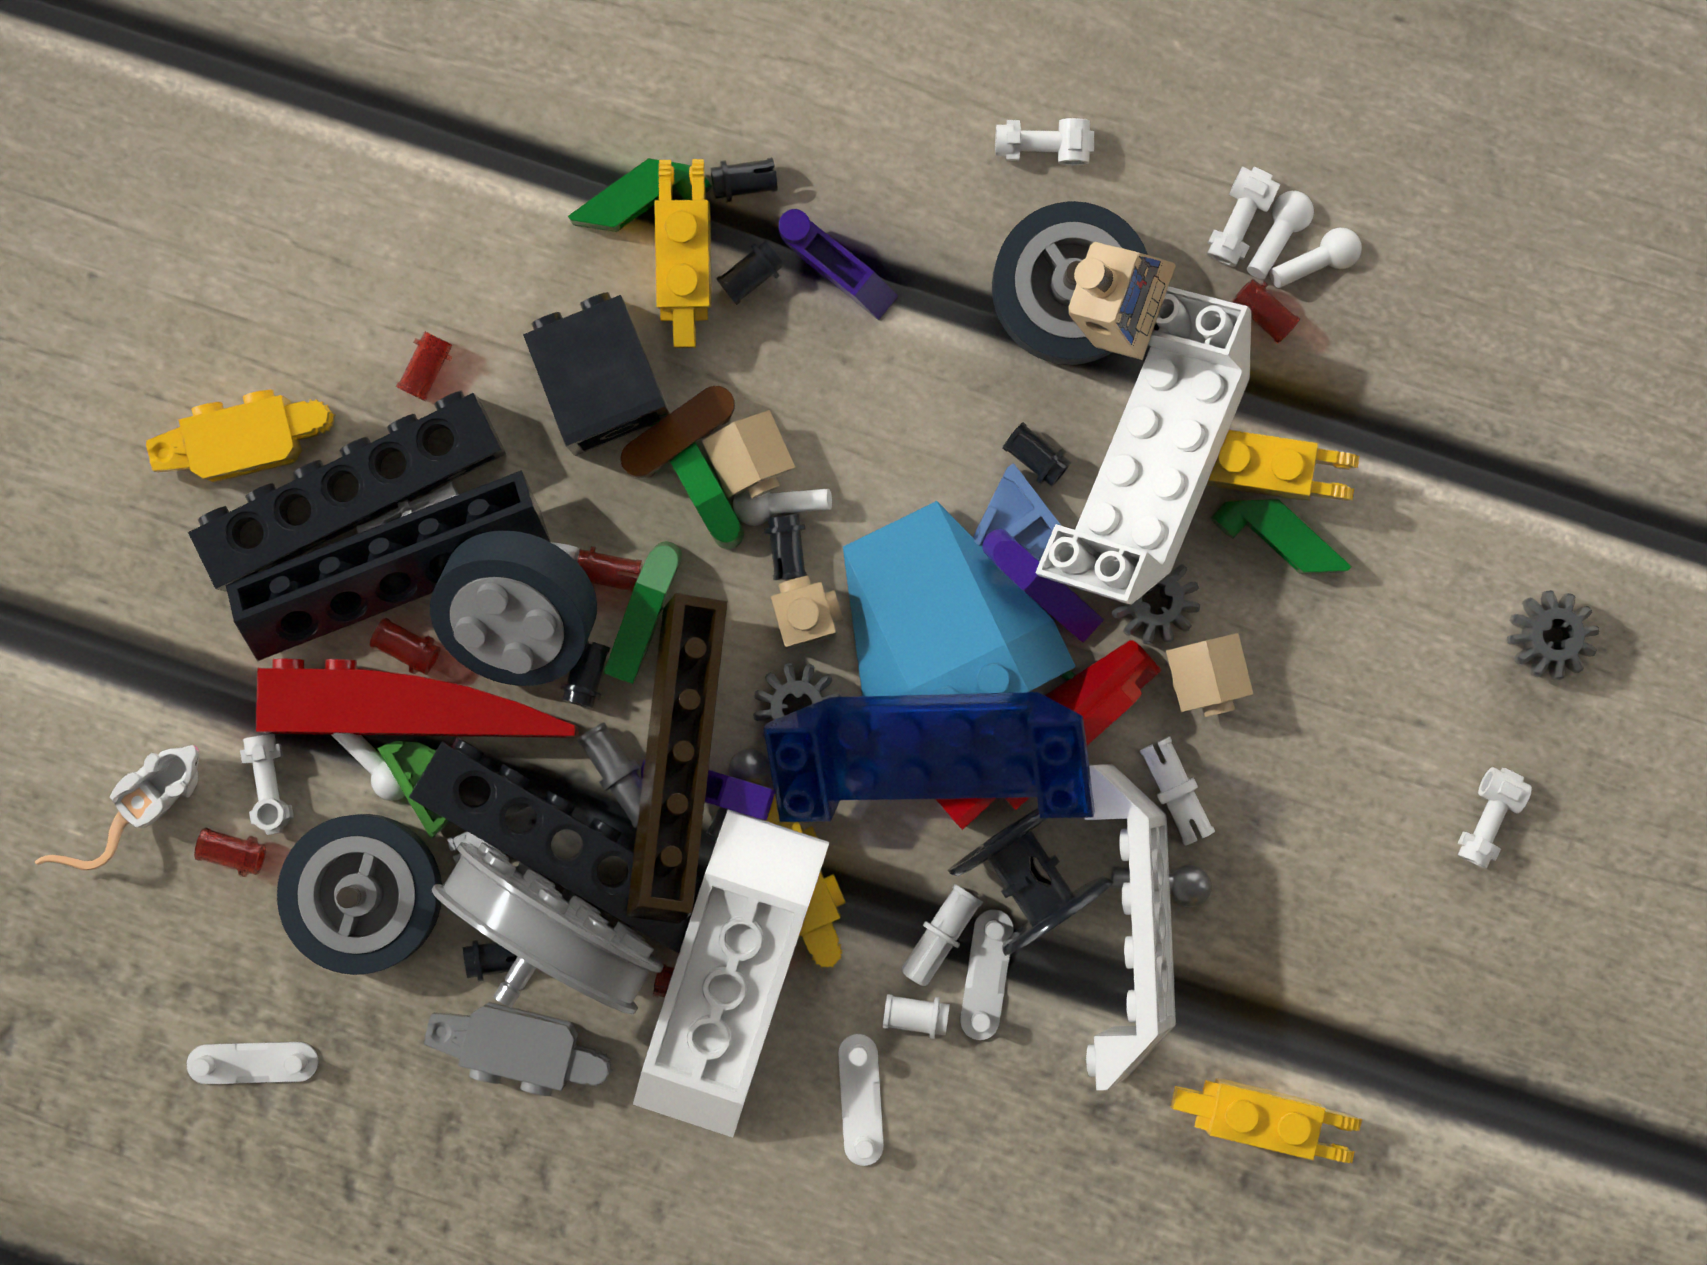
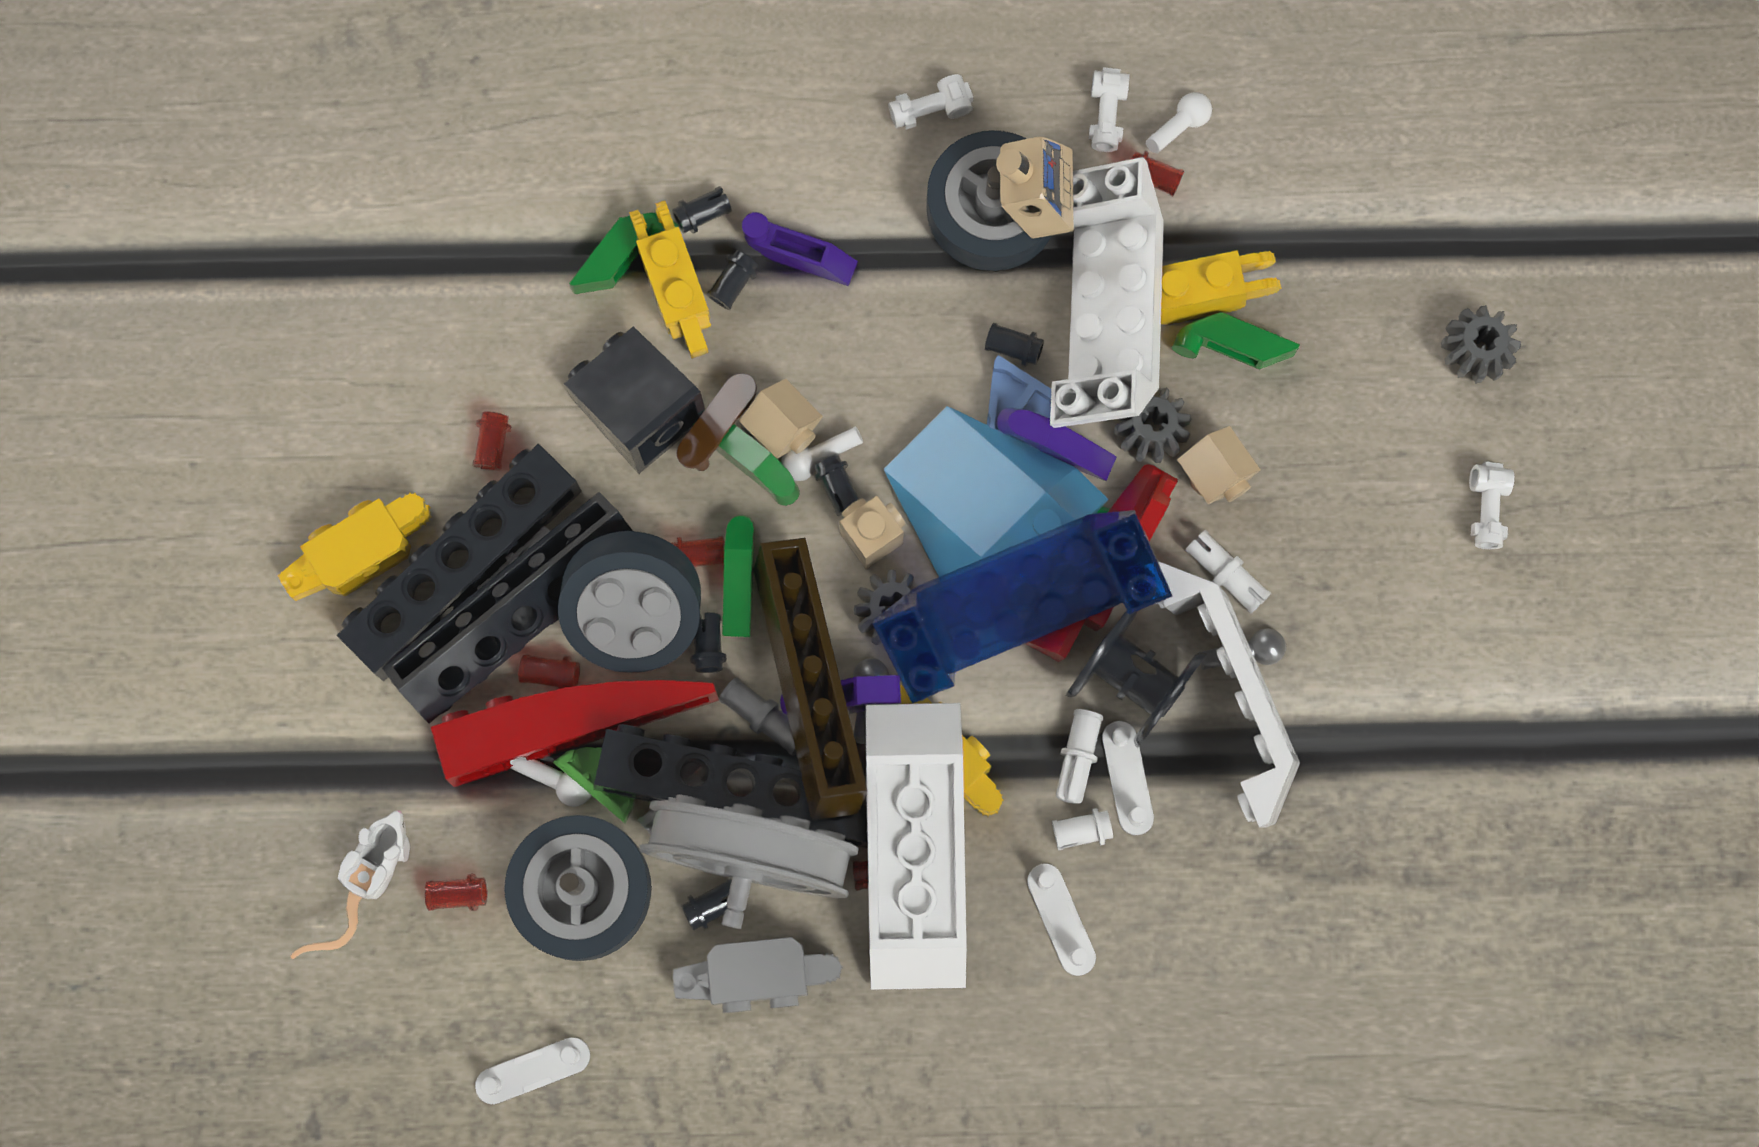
camera: 20 degrees left, 10 degrees down
white bar [240,734,294,835] -> none
yellow hinge [1170,1078,1362,1163] -> none
white bar [1247,191,1314,280] -> none

